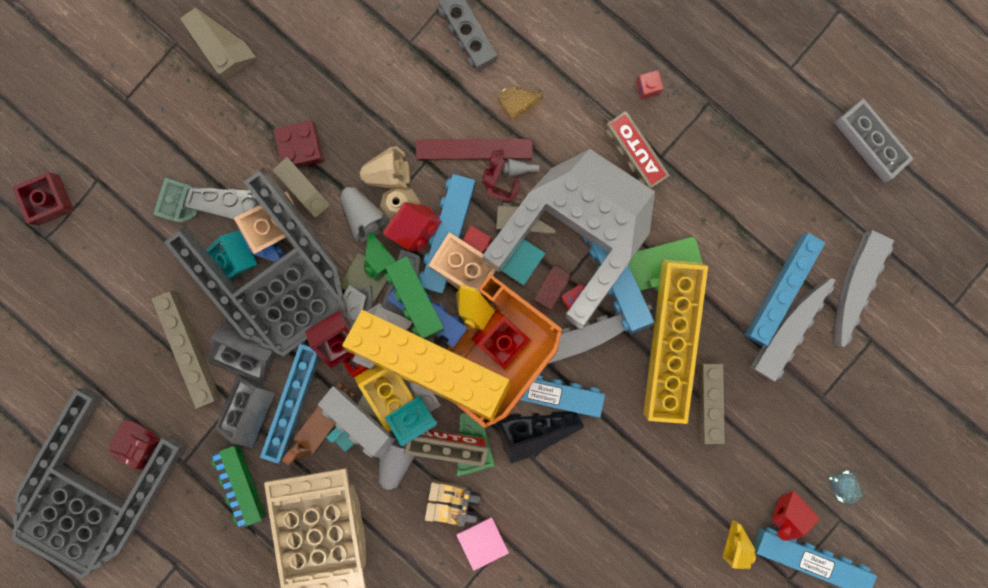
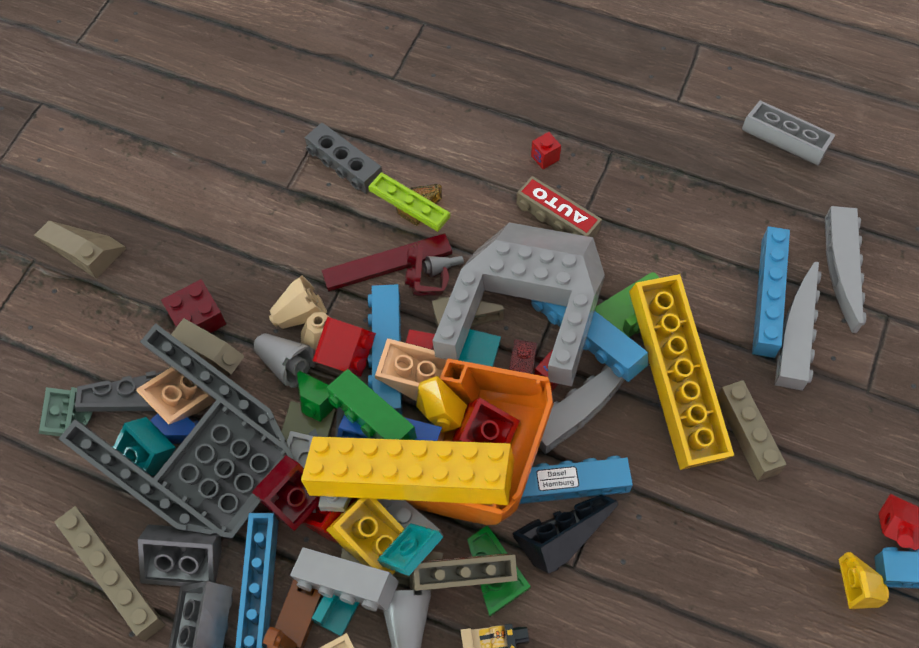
camera: 20 degrees left, 25 degrees down
none -> lime tile [368,172,451,232]

